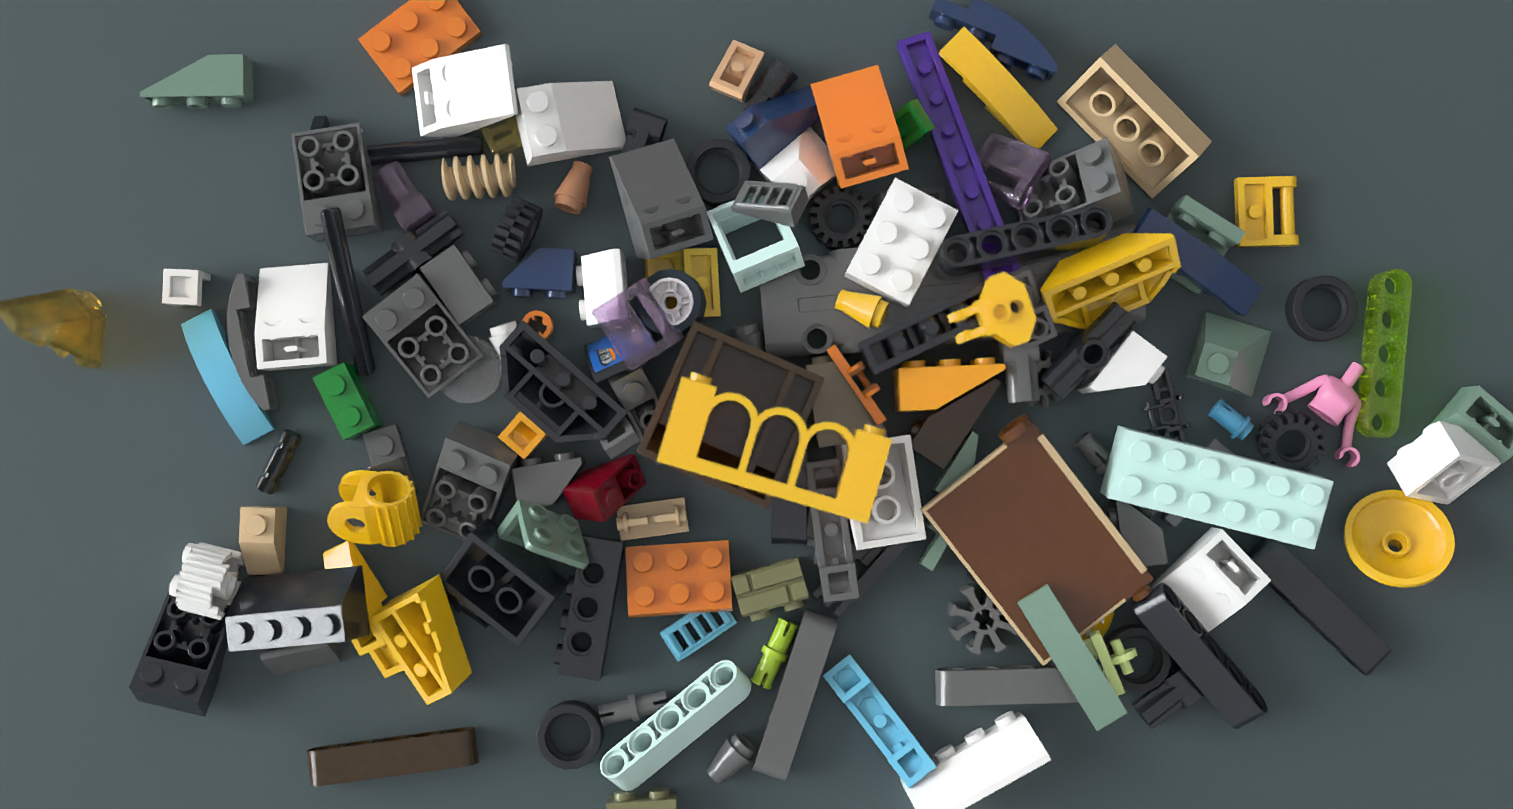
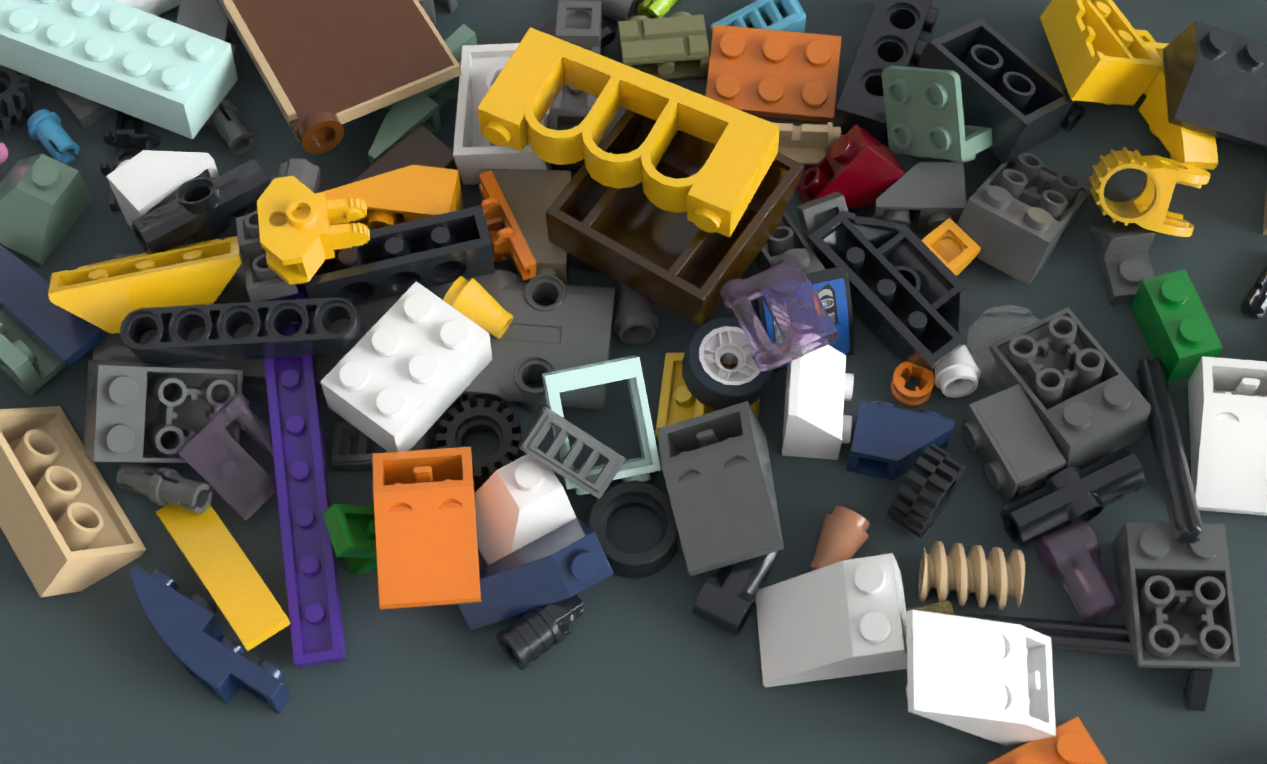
camera: 175 degrees left, 25 degrees down
light nougat slope [709,39,764,103] -> none
none -> dark grey pin [116,462,212,514]

